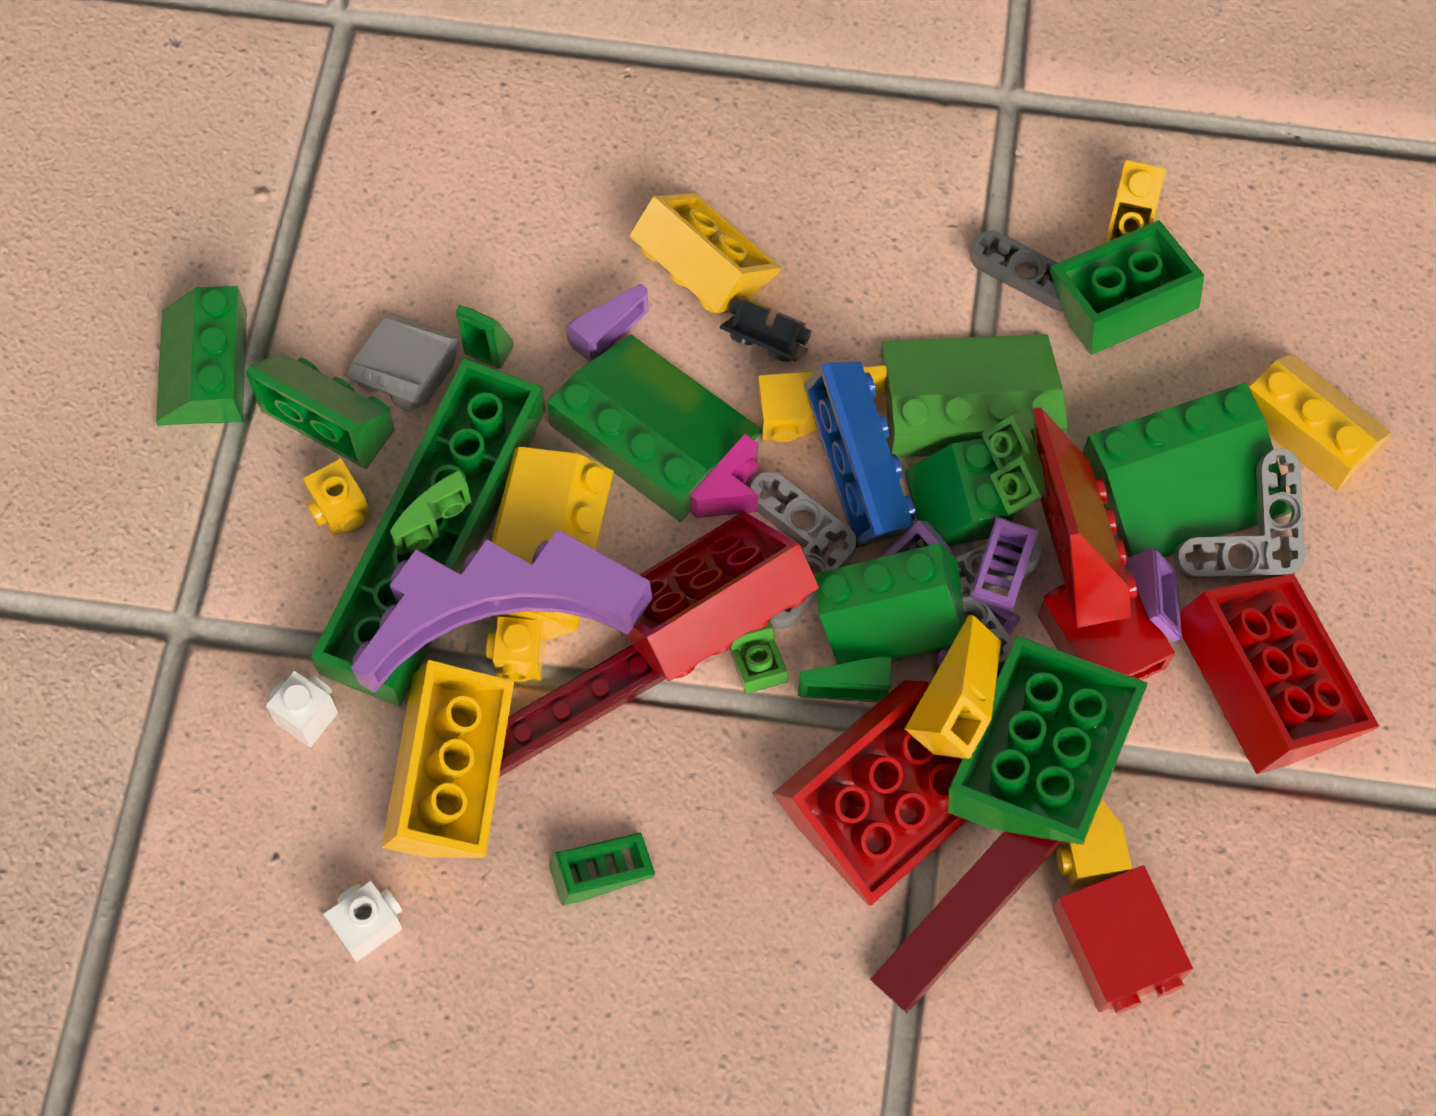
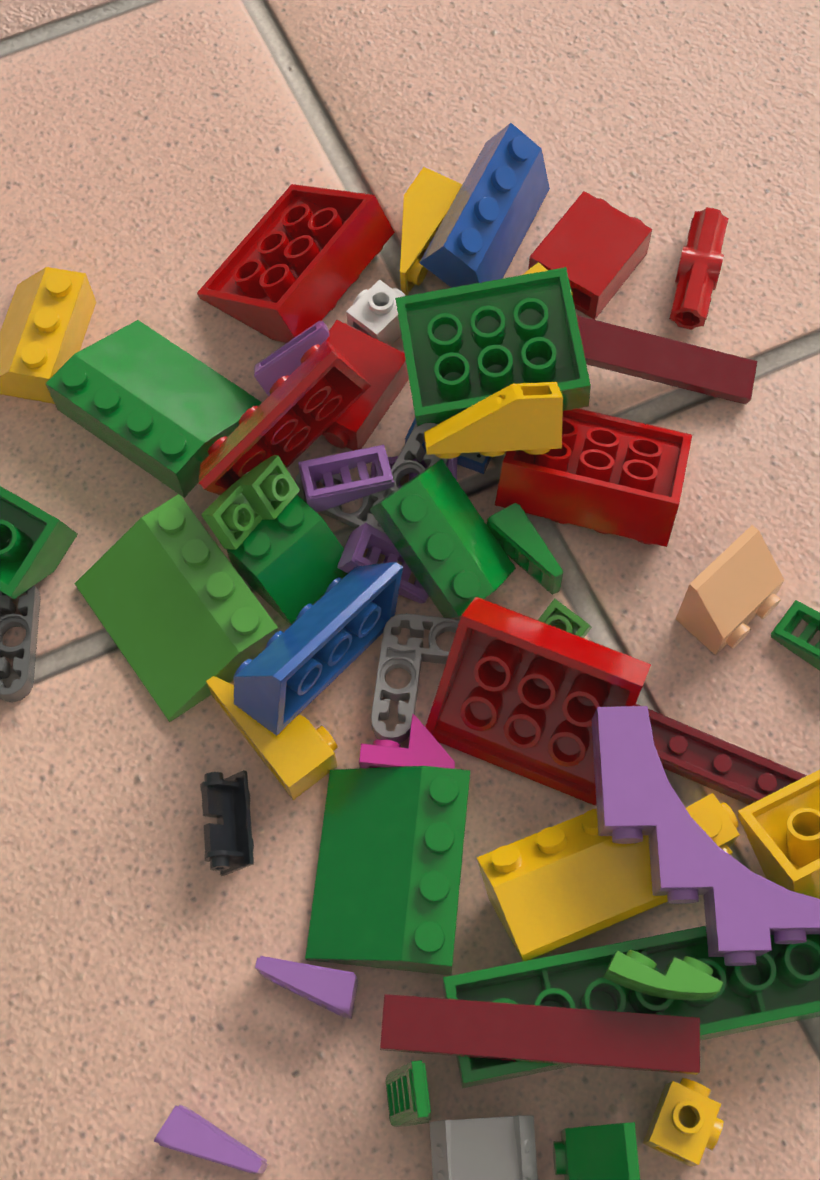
camera: 120 degrees left, 0 degrees up
yellow slope [629,193,782,313] -> none
light grey beam [1174,448,1305,578] -> none
none -> medium lavender slope [154,1105,269,1174]
none -> white brick [346,280,406,346]
none -> dark red tile [380,994,700,1075]
none -> yellow slope [400,167,463,296]
none -> blue slope [419,123,550,288]
none -> red piece [669,207,729,330]
none -> light nougat slope [676,525,784,655]

